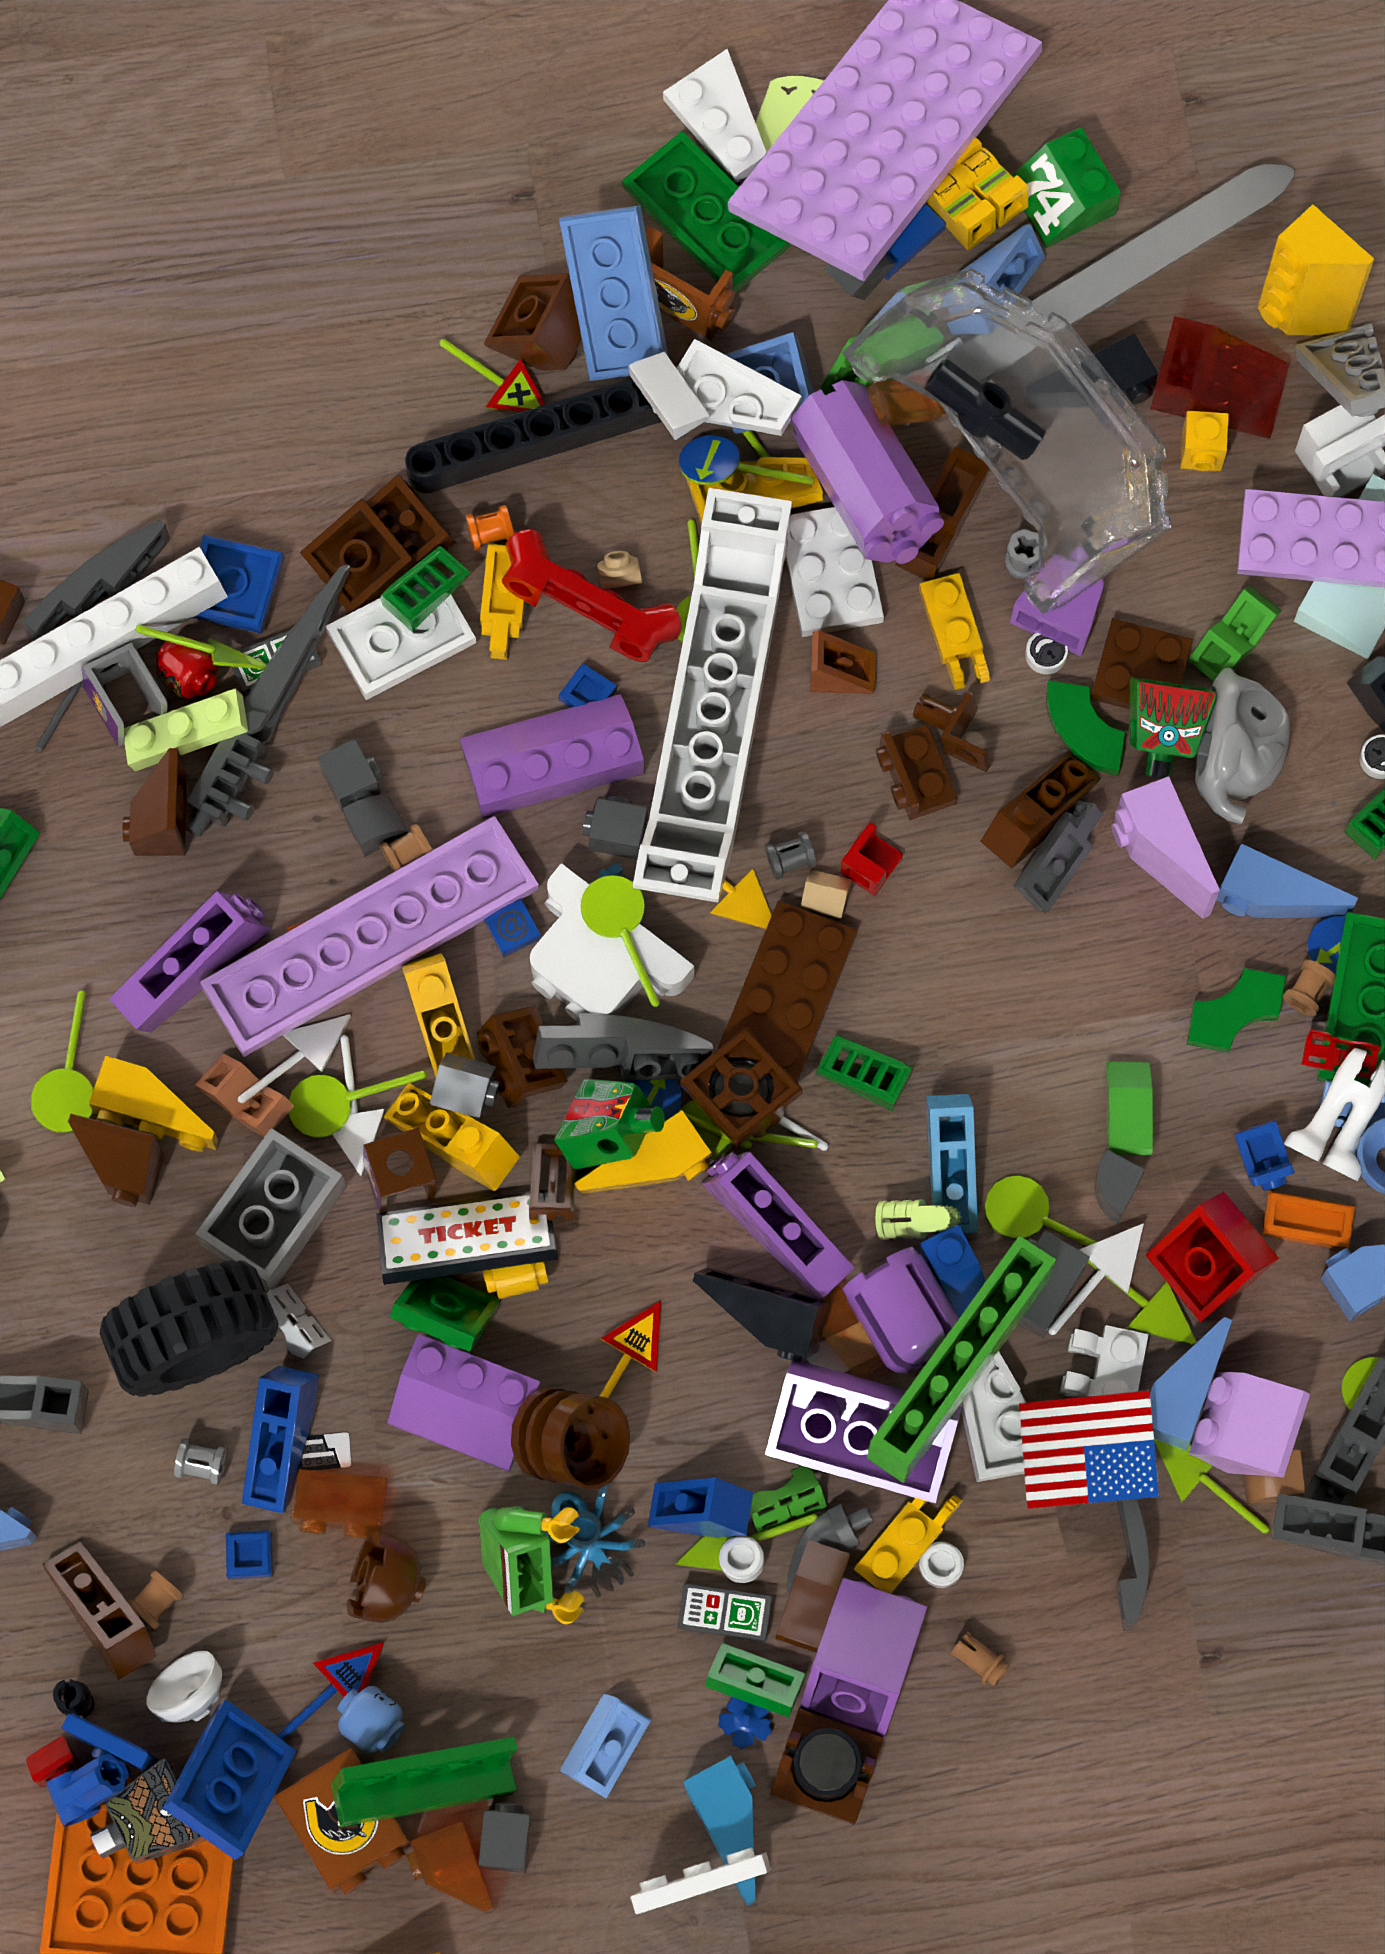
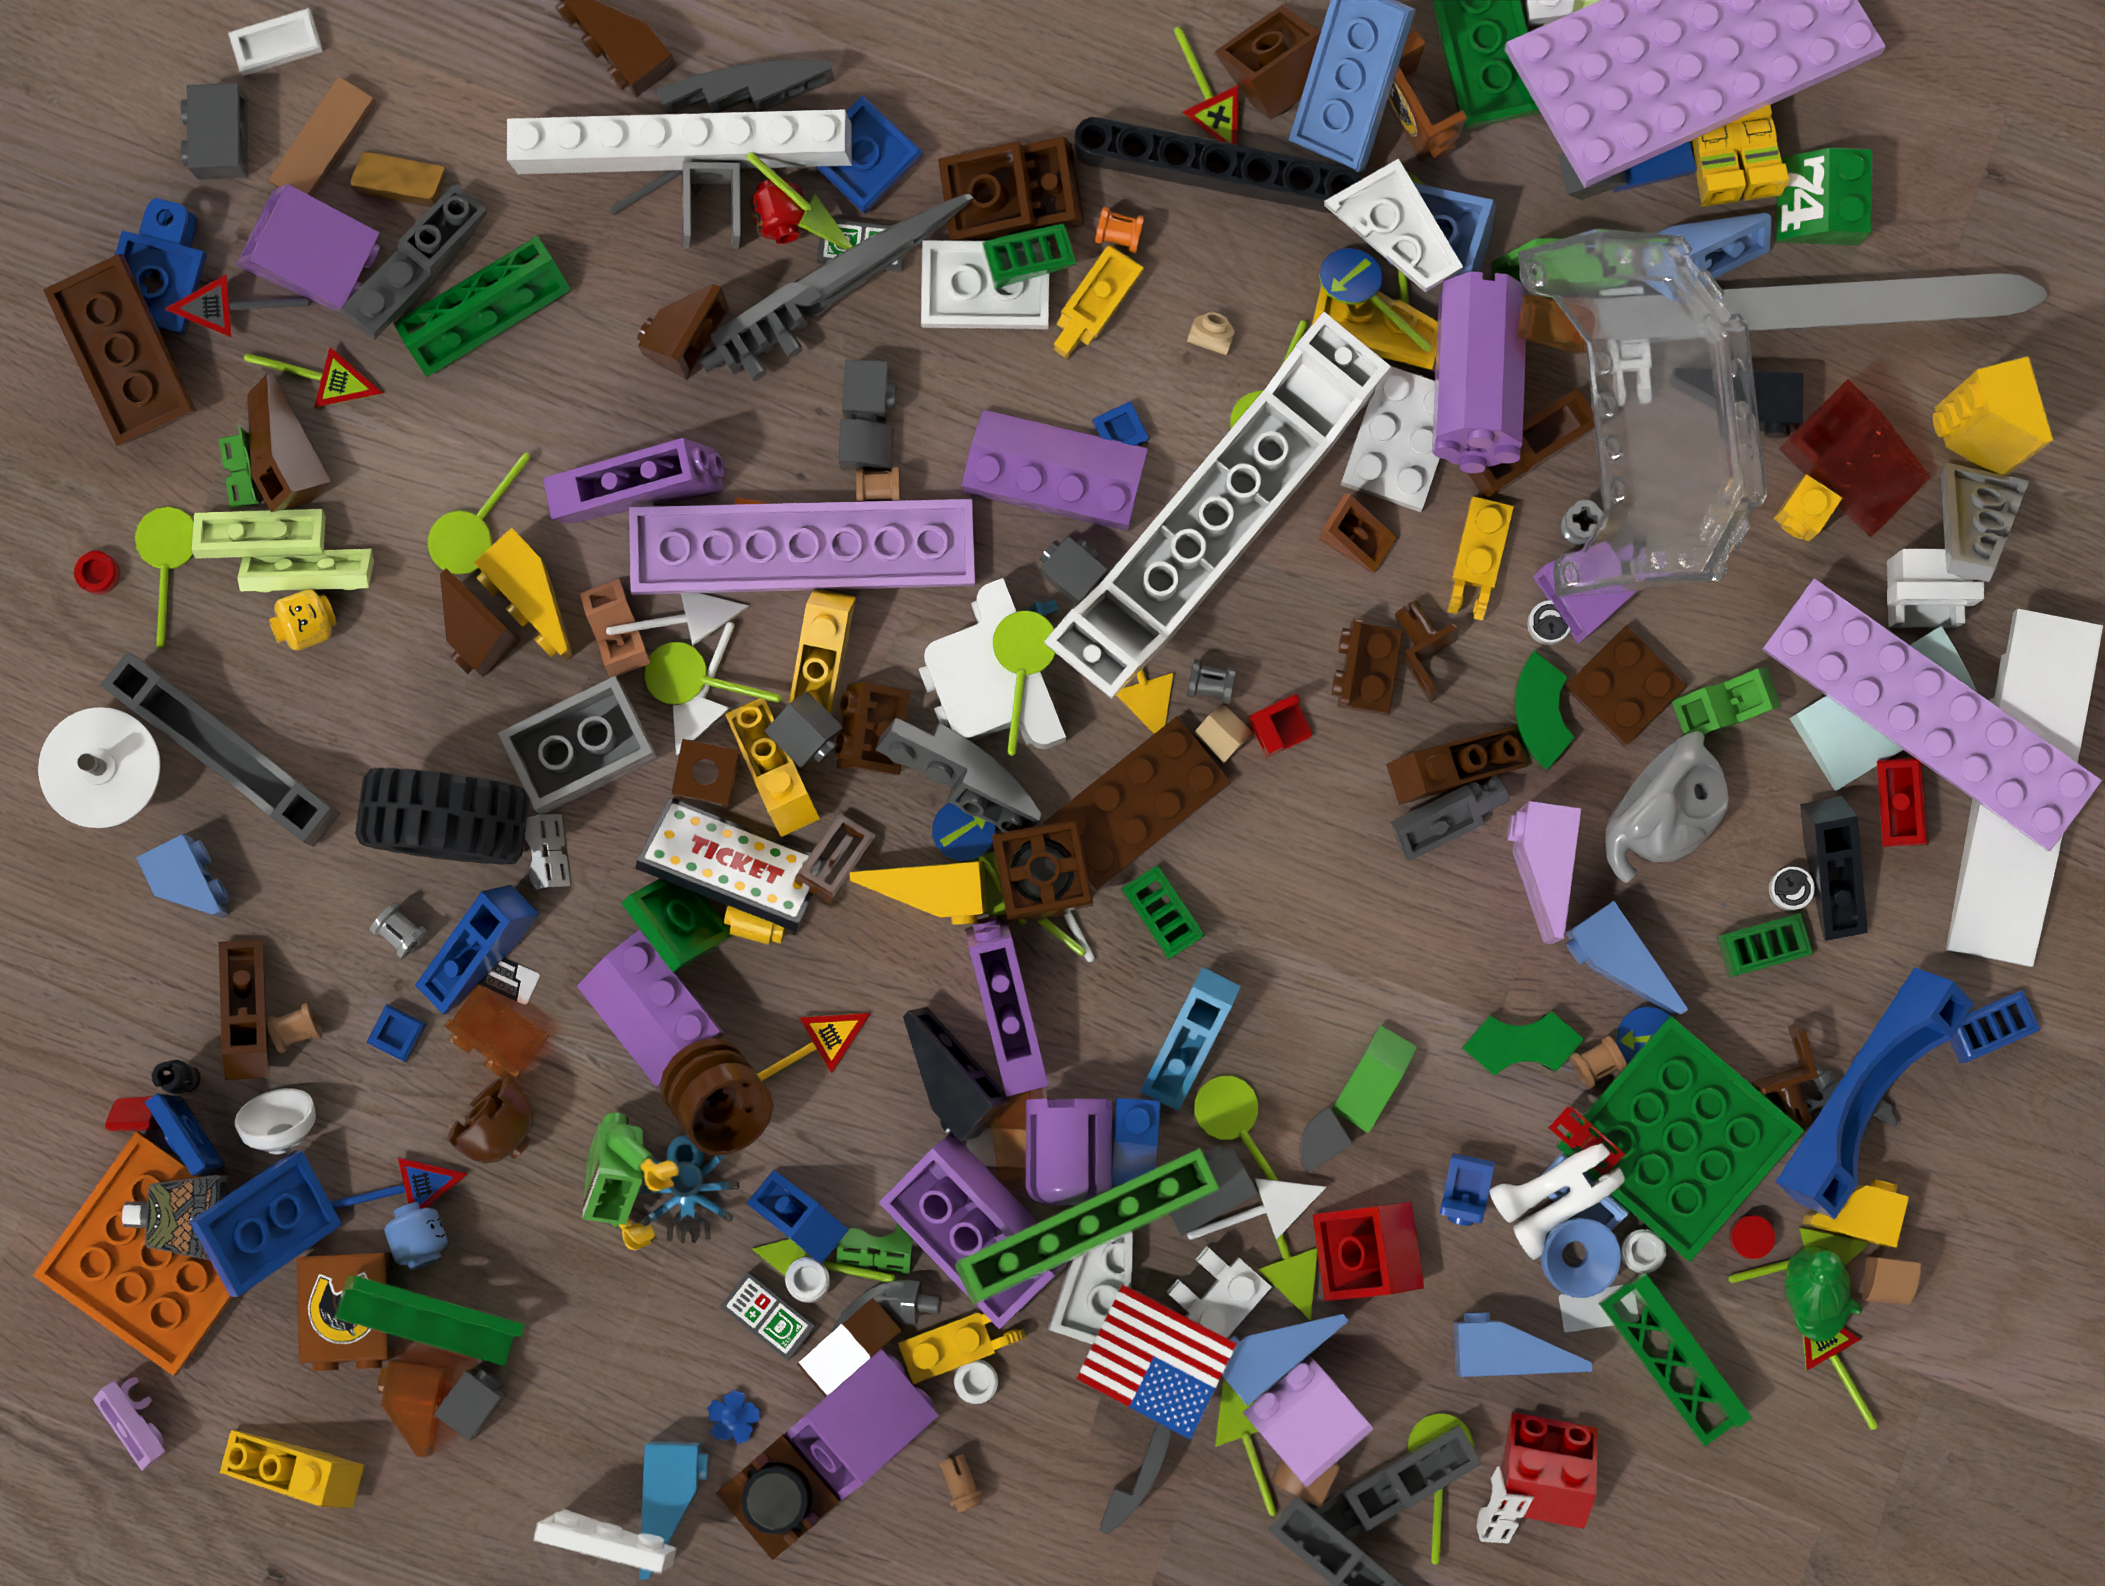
camera: 30 degrees right, 10 degrees up
blue piece [46,1753,129,1827] -> none
yellowish green plate [124,688,249,771] -> none
blue tile [484,899,541,958] -> none
red plate [502,529,682,662] -> none
green torso [554,1079,665,1169] -> none
light blue slope [560,1694,651,1799] -> none
white slope [628,352,710,440] -> none
green plate [705,1643,806,1718] -> none
yellowish green hinge [875,1199,962,1240] -> none
black piece [924,358,1046,461] -> none
torso [1130,677,1217,778] -> none
orange tile [1261,1190,1355,1250] -> none

